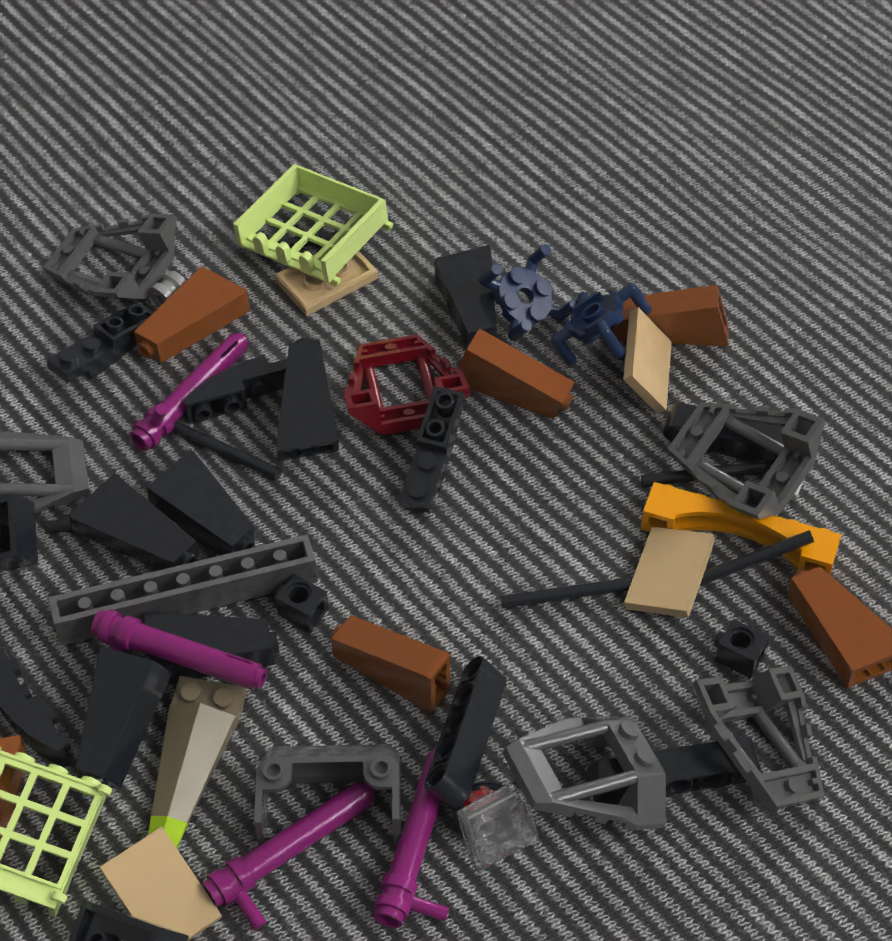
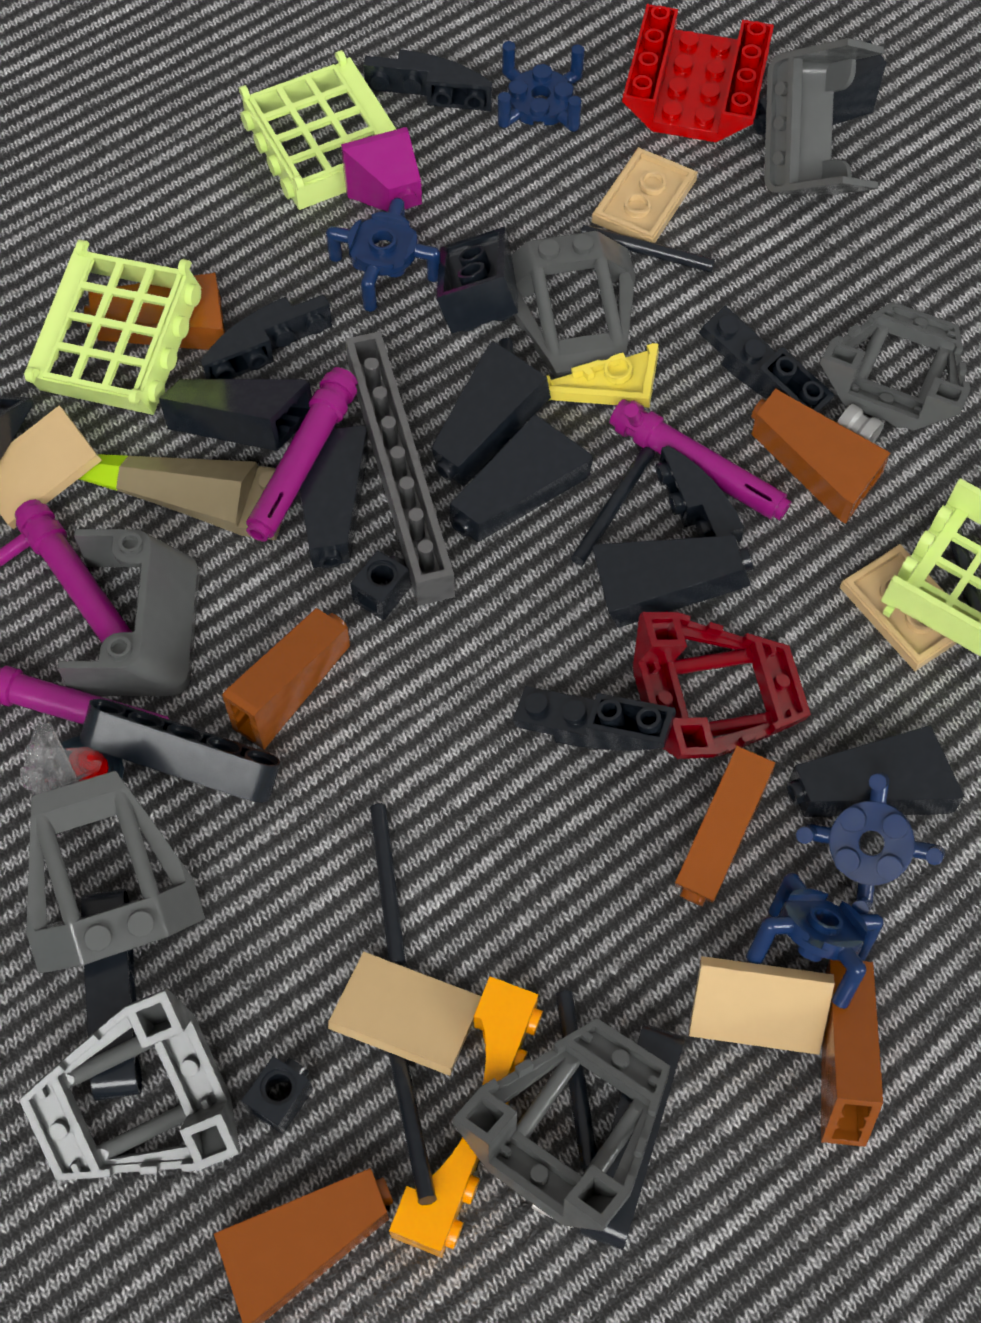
camera: 90 degrees right, 10 degrees up
none -> light yellow wing [547,343,659,408]

